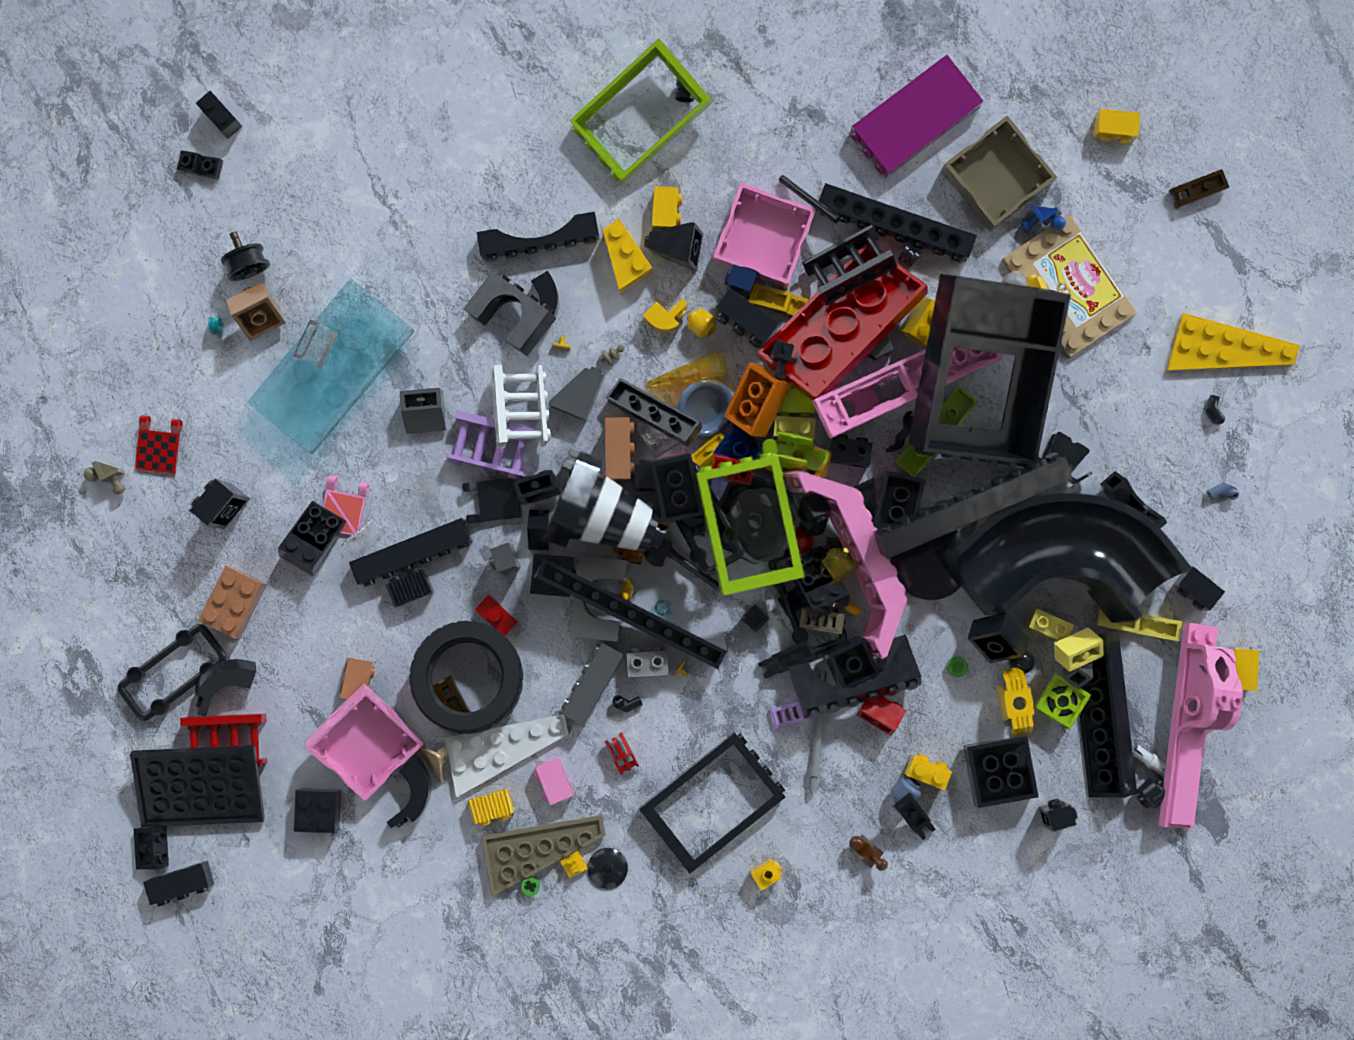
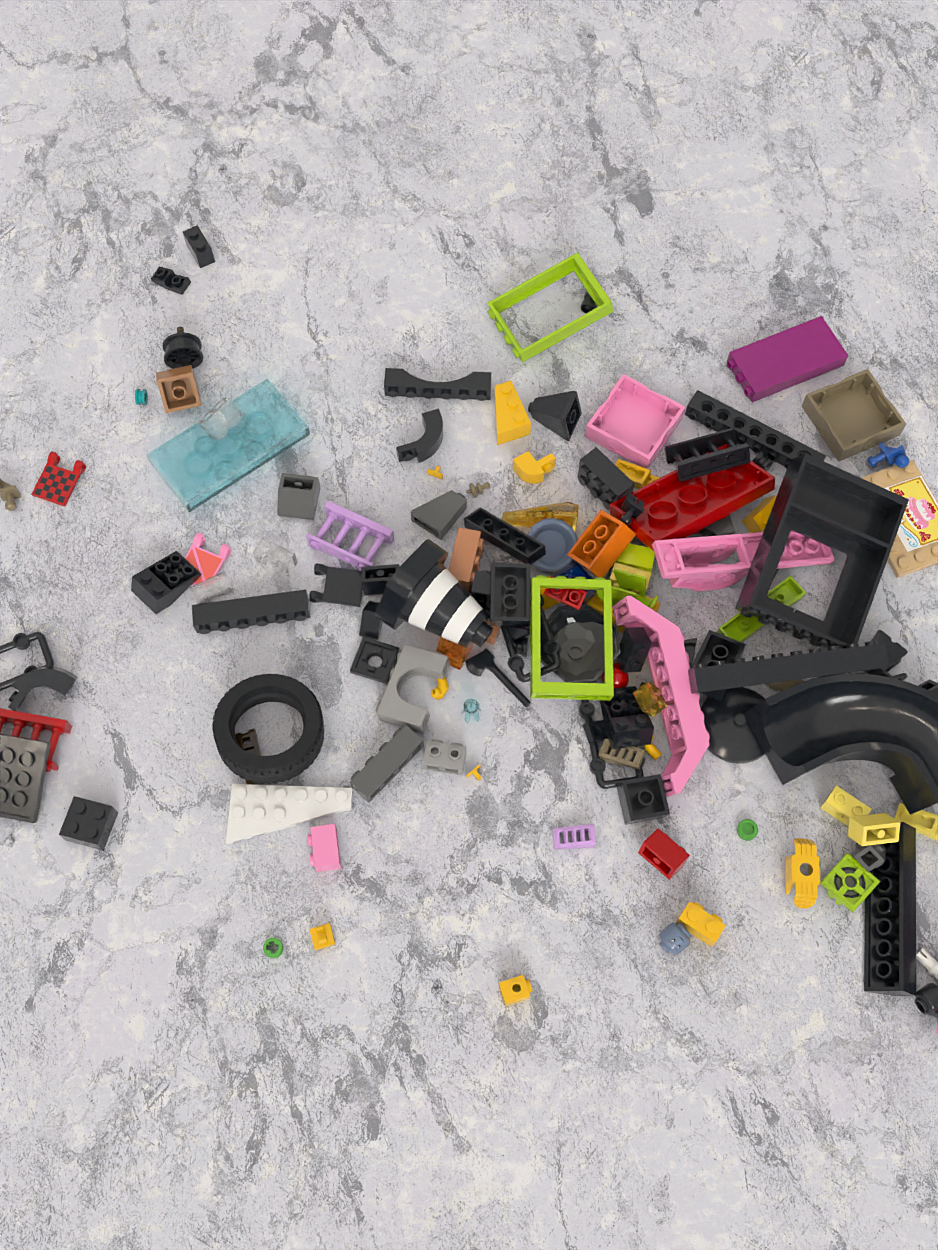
camera: 10 degrees right, 20 degrees down
black brick [189,478,250,529] -> none
nougat brick [198,566,267,639] -> none
bright pink tile [305,683,424,801] -> none
nougat brick [338,658,375,699] -> none
black brick [386,568,434,607] -> none
black arch [386,757,432,828] -> none
tan piece [418,746,449,782] -> none
black arch [463,271,557,357] -> none
yellow brick [468,788,515,826] -> none
red tile [475,595,518,636] -> none
dark tan wing [481,815,606,897] -> none
dark grey brick [489,542,521,576] -> none
white fence [491,365,551,448] -> none
black brick [534,558,727,669] -> none
black dish [587,848,628,889] -> none
red arm [604,732,639,775] -> none
black arm [612,695,643,713] -> none
black window [639,732,786,874] -> none
yellow brick [652,186,682,230] -> none
yellow head [687,308,717,338] -> none
dark blue brick [724,265,757,299] -> none
black panel [740,604,770,633] -> none
black hinge [758,639,817,679] -> none
black bar [779,175,840,224] -> none
black arch [789,634,922,719] -> none
light grey bar [808,670,827,793] -> none
black brick [829,434,873,468] -> none
reddish brown piece [849,835,888,871] -> none
black hair [885,411,914,453] -> none
black hinge [893,793,936,840] -> none
black slope [963,736,1039,808] -> none
black brick [967,613,1035,674] -> none
black brick [1039,799,1078,832] -> none

